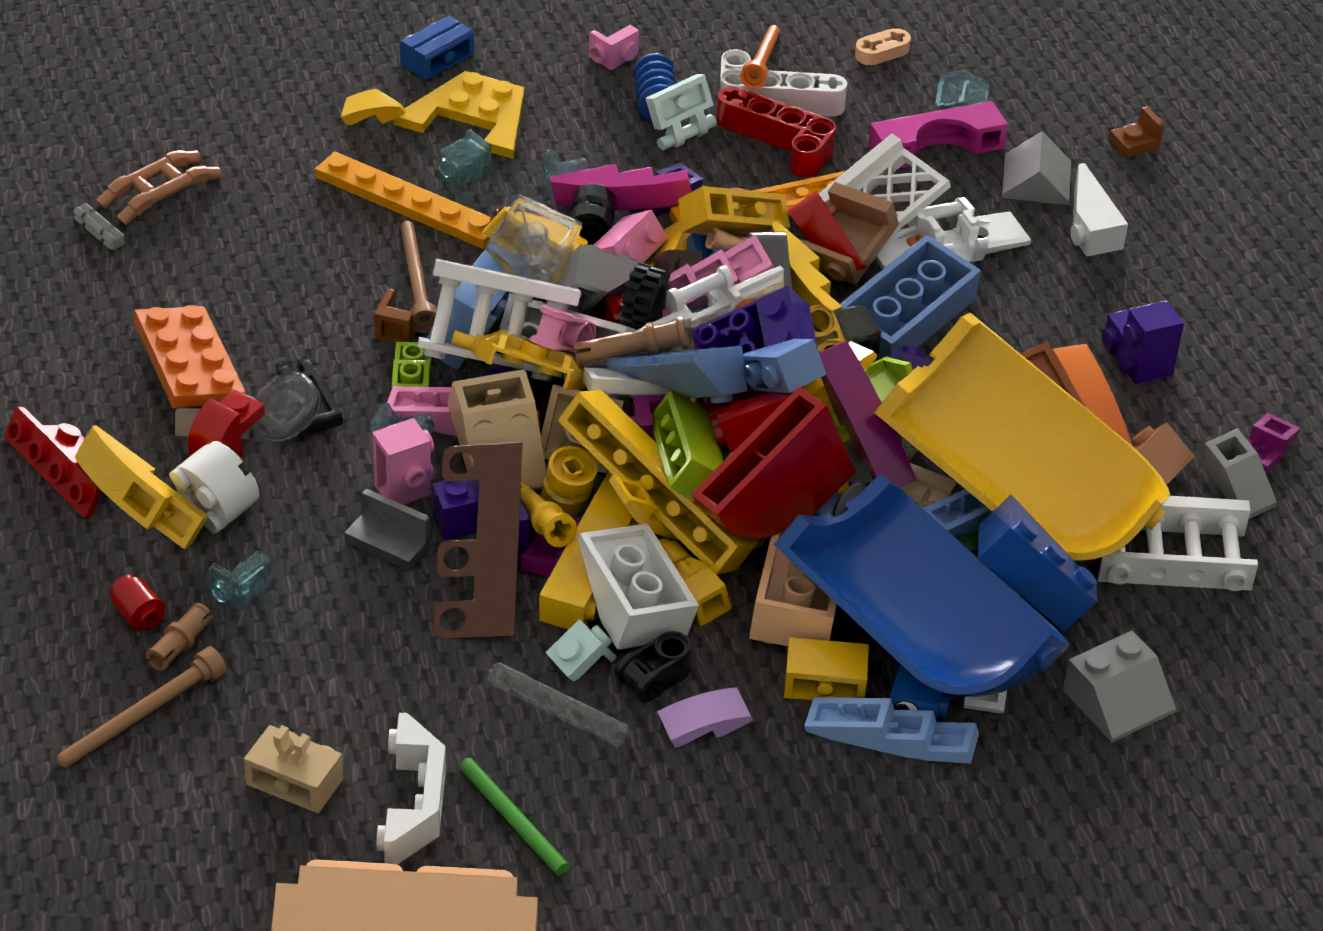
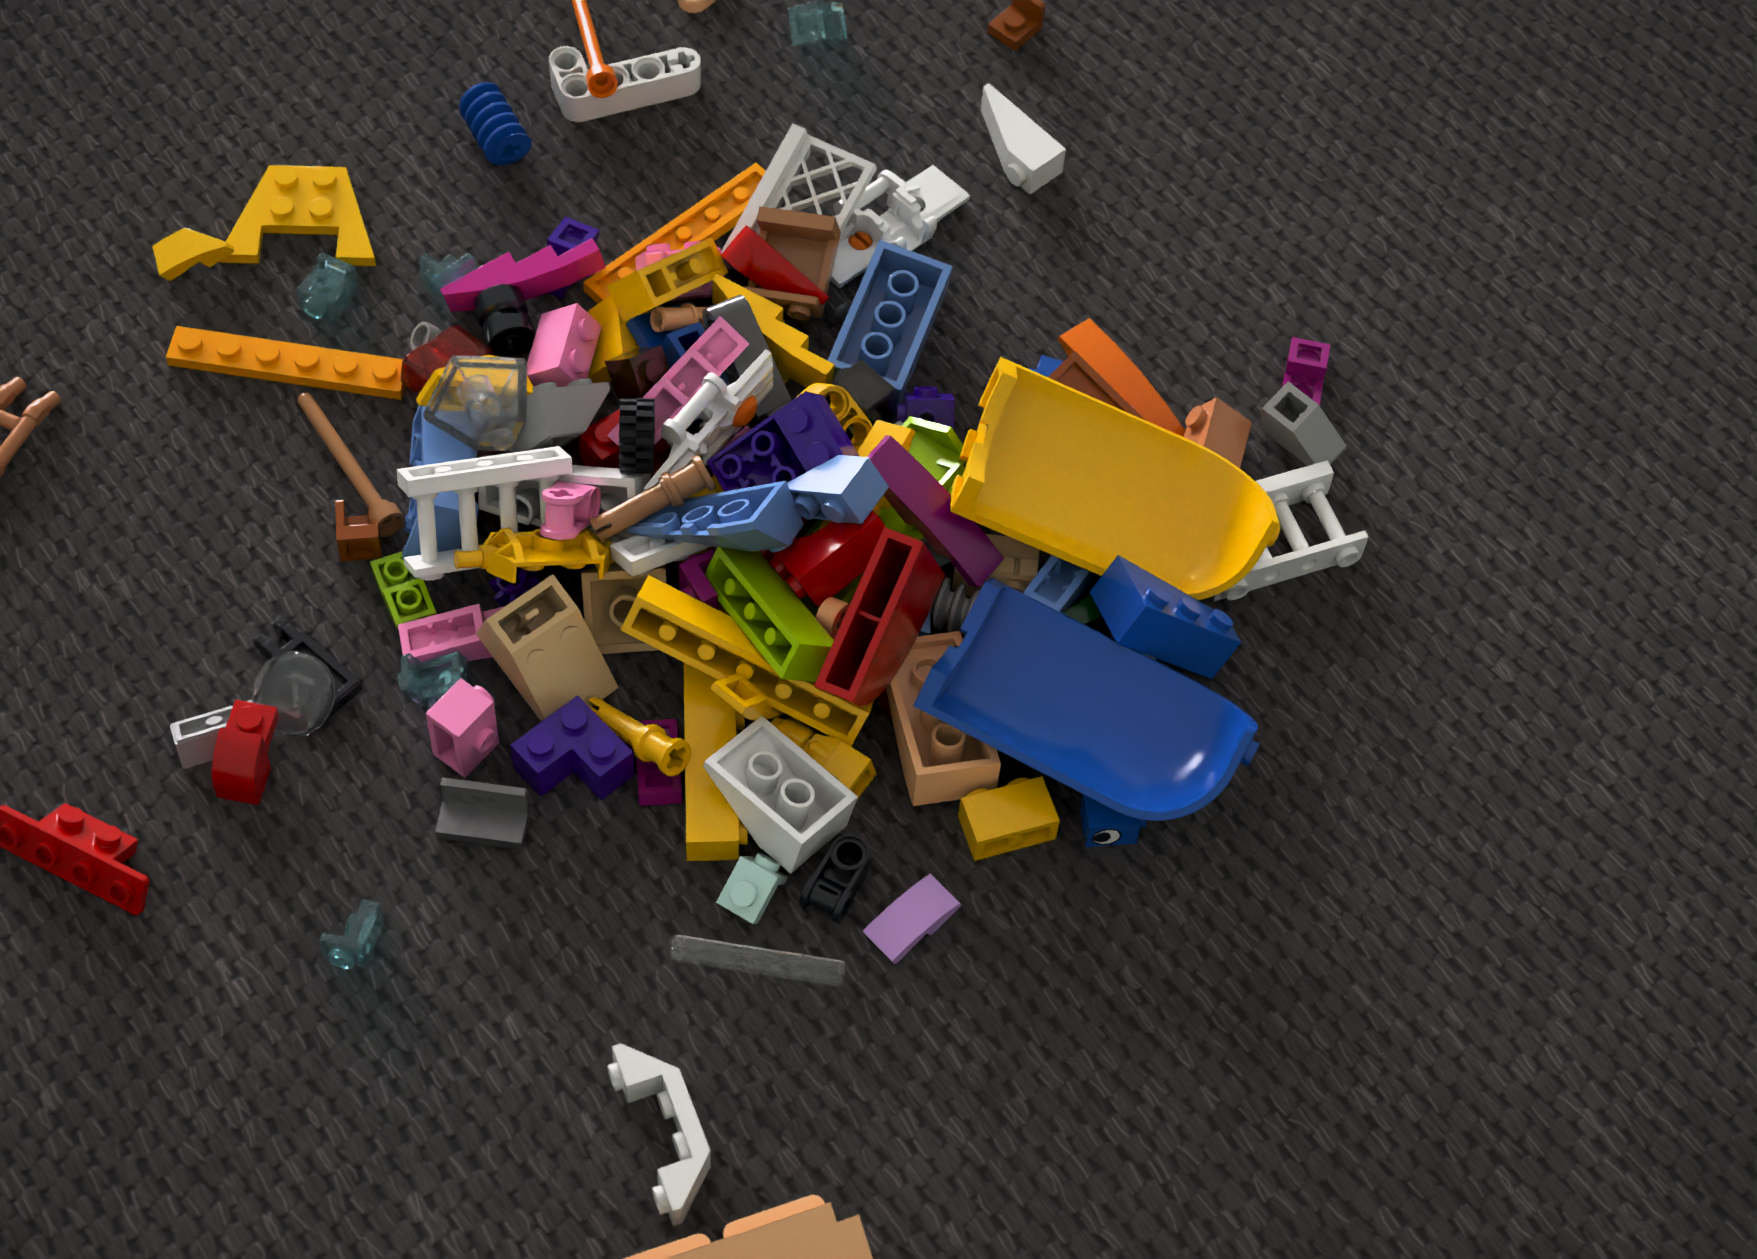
camera: 25 degrees left, 15 degrees up
medium nougat piece [57,646,227,768] -> none
yellow slope [75,425,209,549] -> none
red brick [110,574,165,631] -> none
orange plate [133,305,245,408] -> none
medium nougat pin [145,603,213,671] -> none
white brick [169,441,259,534] -> none
tan brick [244,725,343,814] -> none
blue brick [400,16,474,81] -> none
reddish brown piece [433,442,523,639] -> none
bright green bar [459,757,570,876] -> none
yellow wheel [541,446,598,515] -> none
bright pink bracket [589,25,639,70] -> none
light aqua plate [645,74,717,151] -> none
red beam [716,87,836,178] -> none
light blue slope [804,697,979,764] -> none
dark pink arch [868,101,1008,168] -> none
light grey slope [1002,131,1071,205] -> none
light grey slope [1063,631,1176,743] -> none
dark purple brick [1102,301,1184,384] -> none

